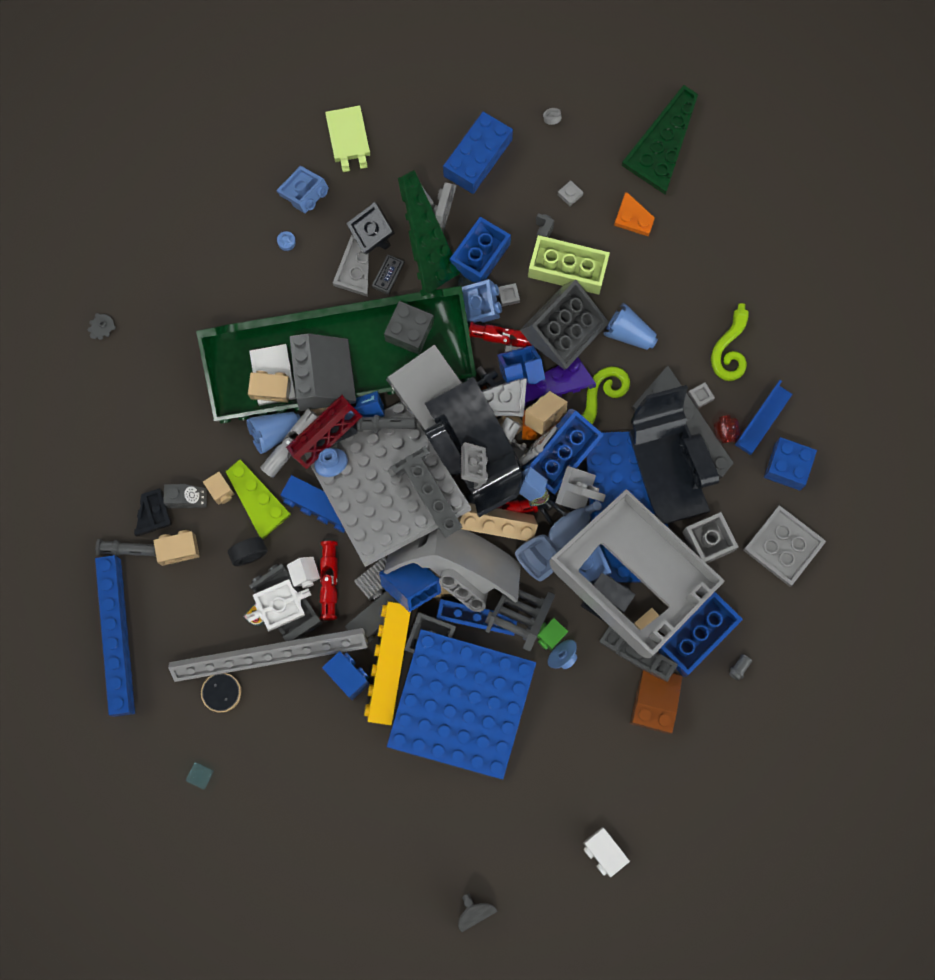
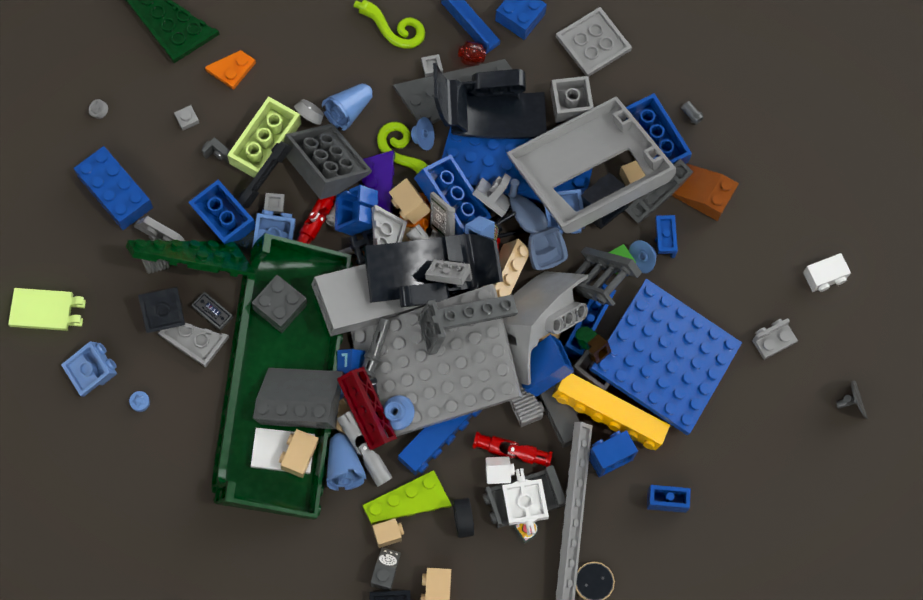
camera: 80 degrees left, 5 degrees down
none -> black container [238,141,292,208]
none -> light grey hat [294,99,324,125]
none -> medium blue piece [411,117,435,150]
none -> leg [575,327,611,364]
none -> blue brick [647,485,691,513]
none -> blue panel [655,215,678,258]
none -> light grey bracket [752,318,798,360]

